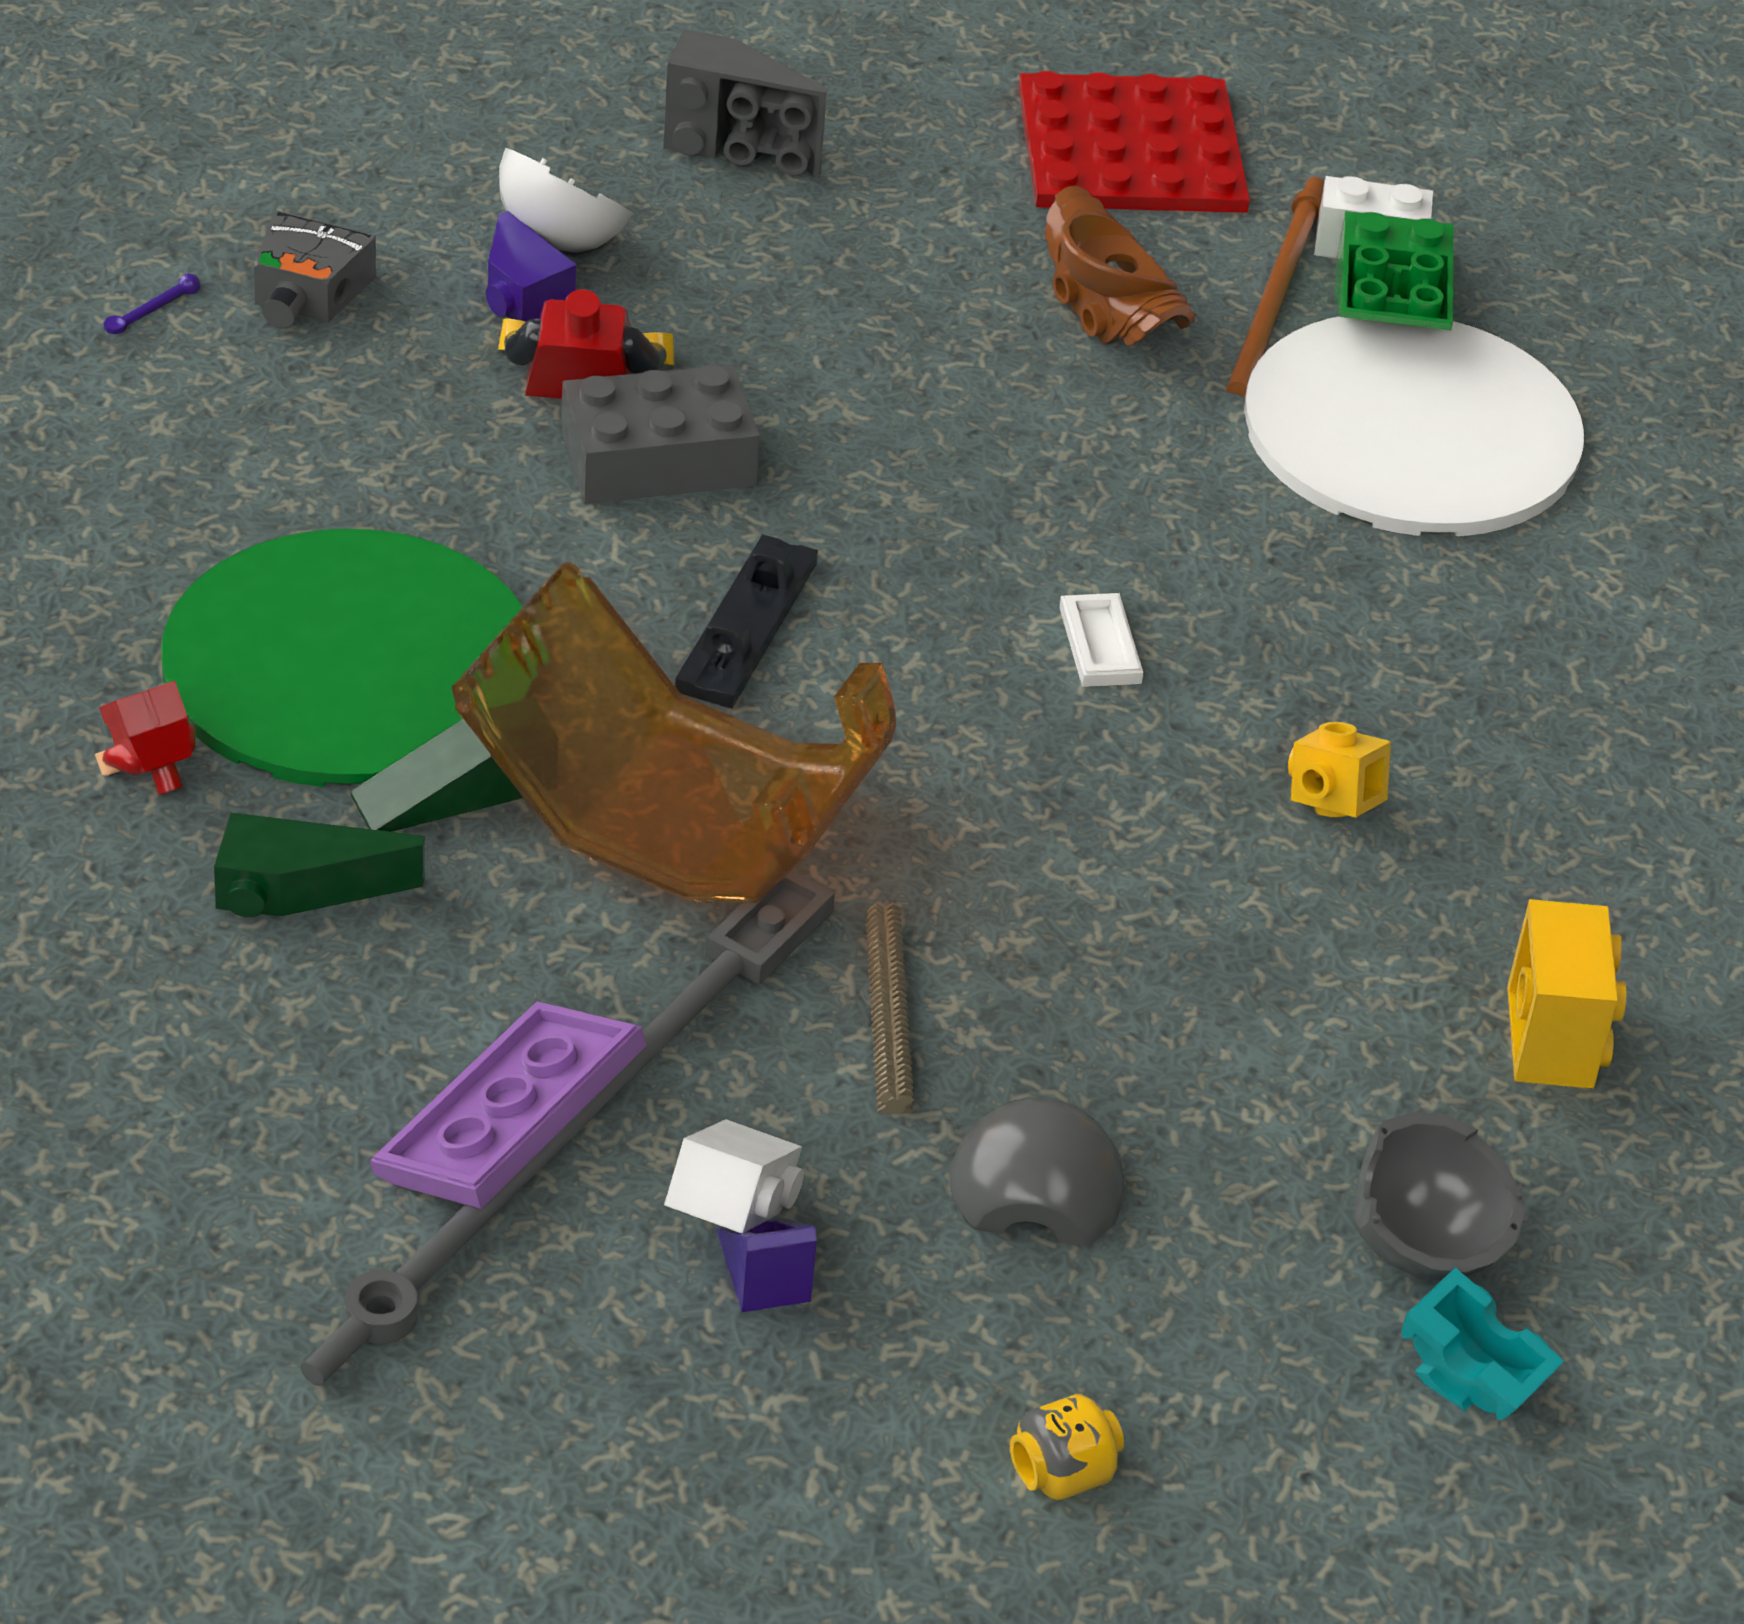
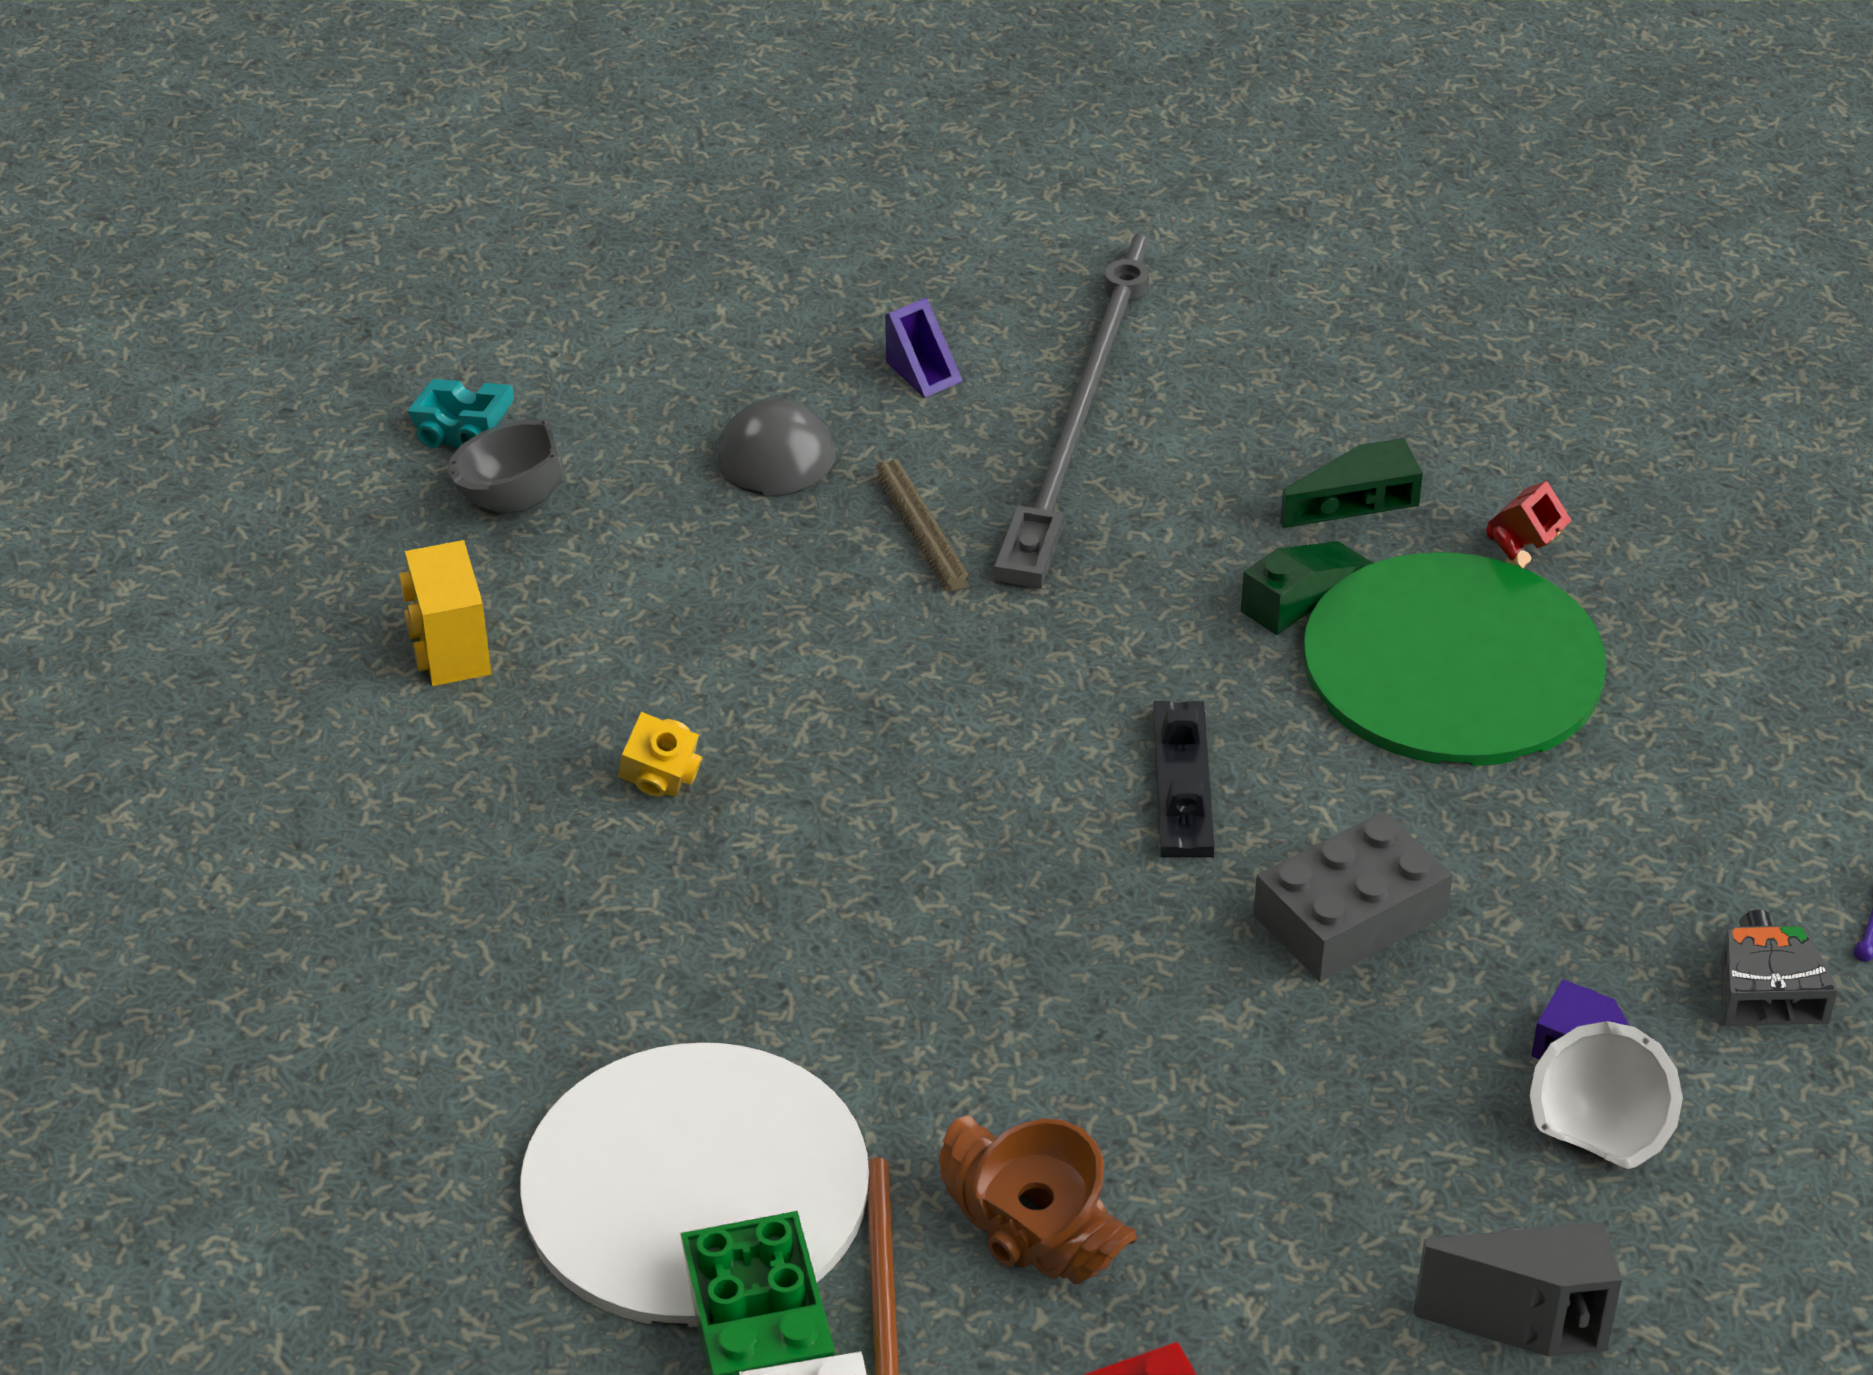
camera: 165 degrees right, 0 degrees up
medium lavender tile [370,1001,647,1209] -> none
clear orange windscreen [452,562,896,903] -> none
red torso [498,289,674,399] -> none
white brick [664,1119,804,1234] -> none
yellow head [1010,1394,1124,1500] -> none
white tile [1059,593,1143,687] -> none

